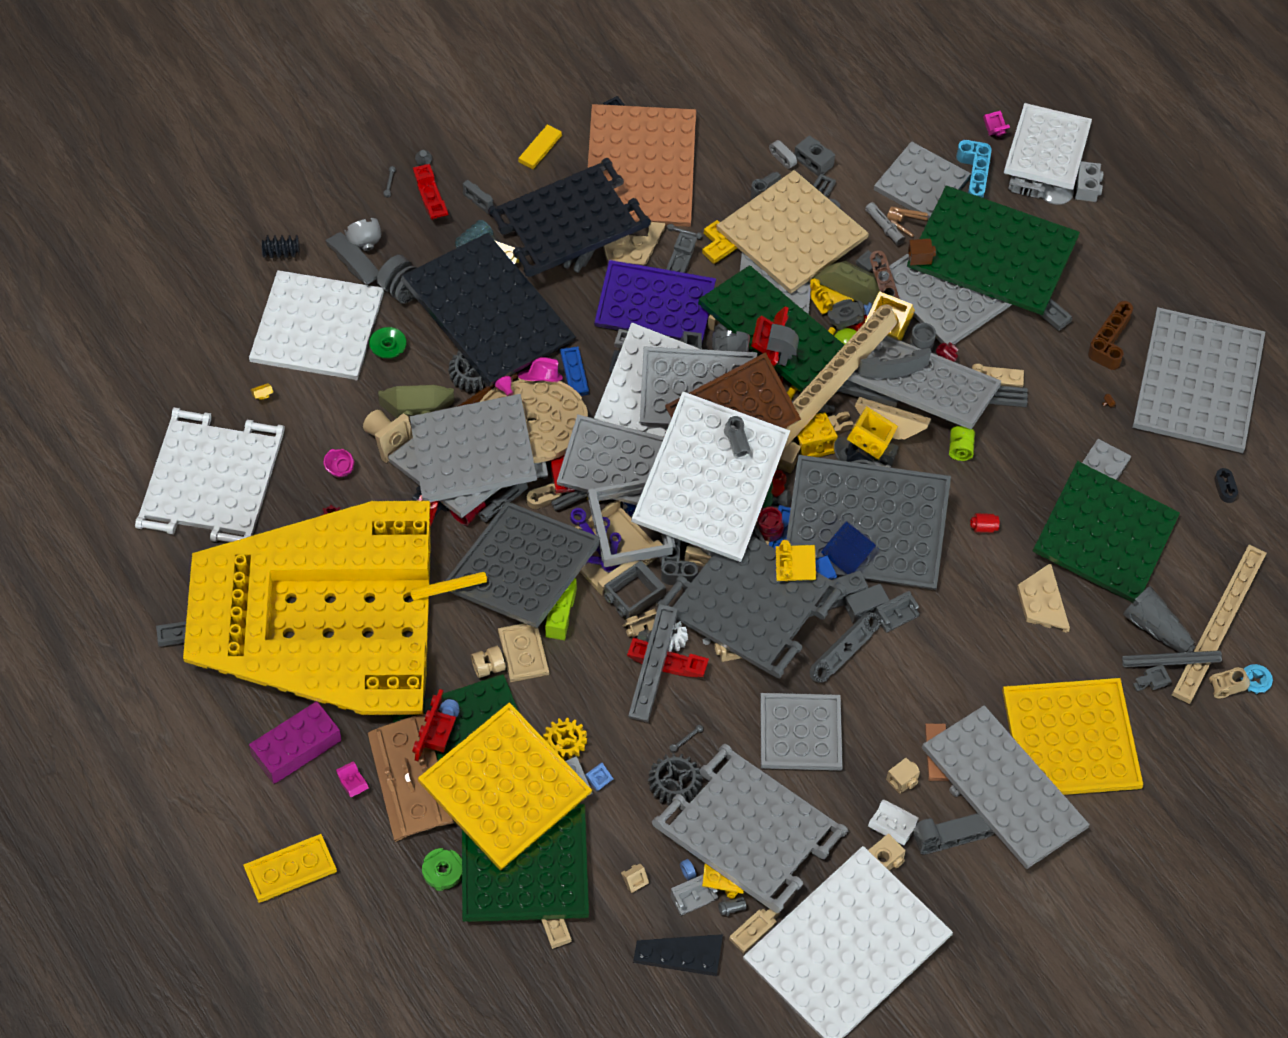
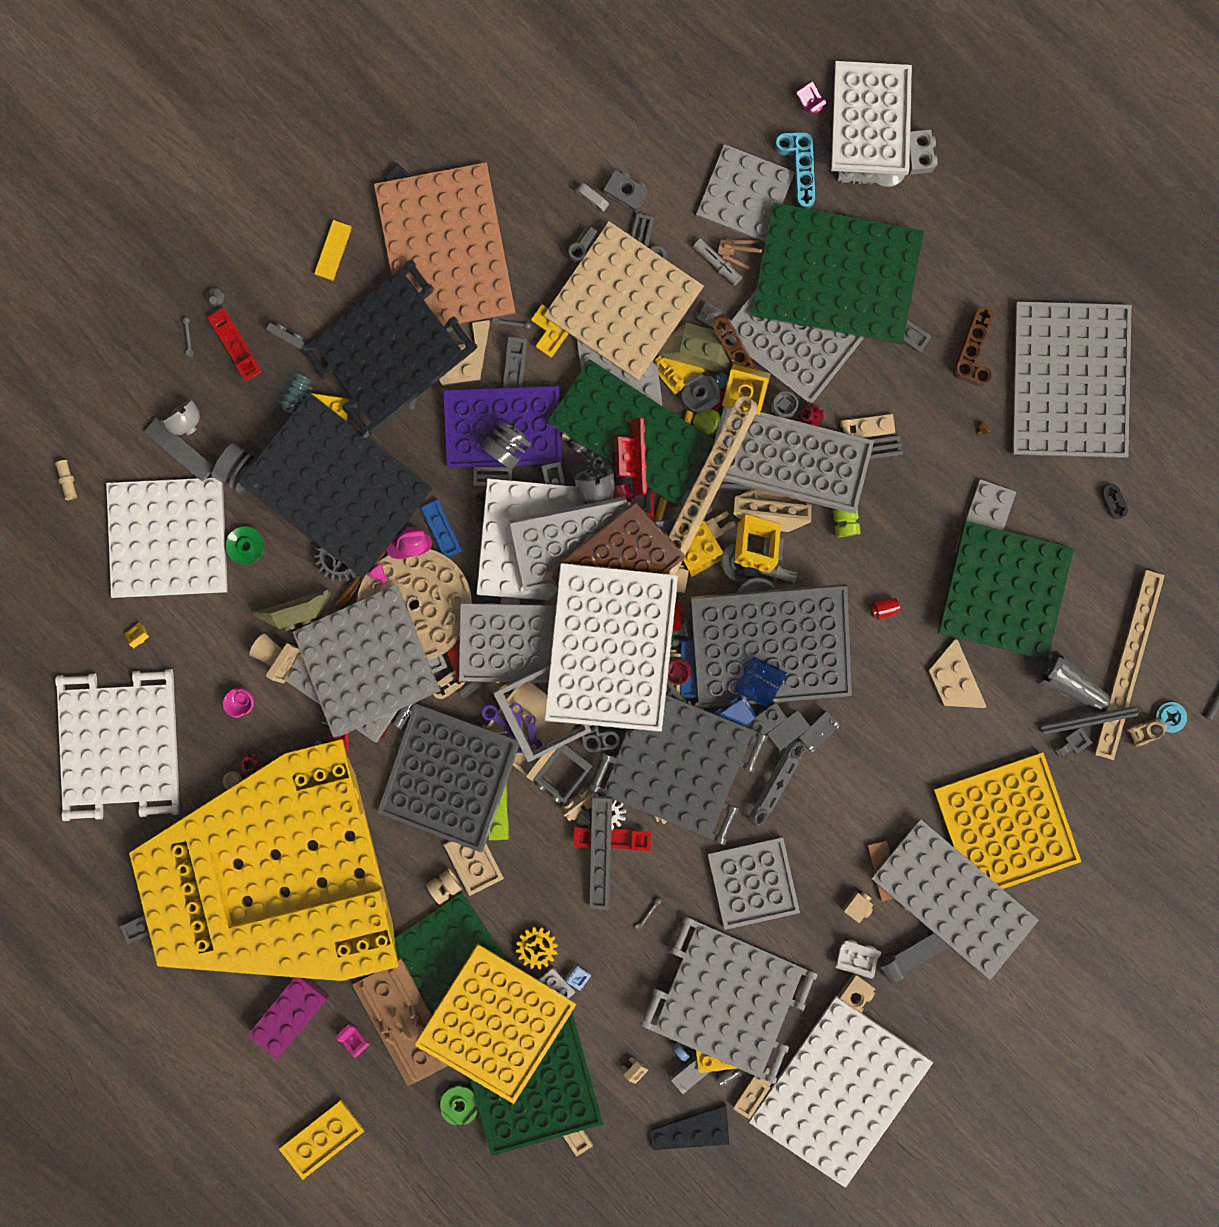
camera: 15 degrees left, 30 degrees up
black piece [262,235,300,258] -> none
yellow axle [410,572,487,600] -> none
red bracket [412,689,456,762] -> none
medium blue plate [439,699,460,717] -> none
dark grey gear [648,753,703,806] -> none
dark grey piece [724,416,751,457] -> none
dark grey brick [767,323,799,366] -> none
yellow hinge [776,540,816,581] -> none
dark grey slope [858,348,931,379] -> none
reddish brown brick [908,239,936,265] -> none
none -> tan pin [55,460,77,500]
none -> dark grey wheel [480,420,531,470]

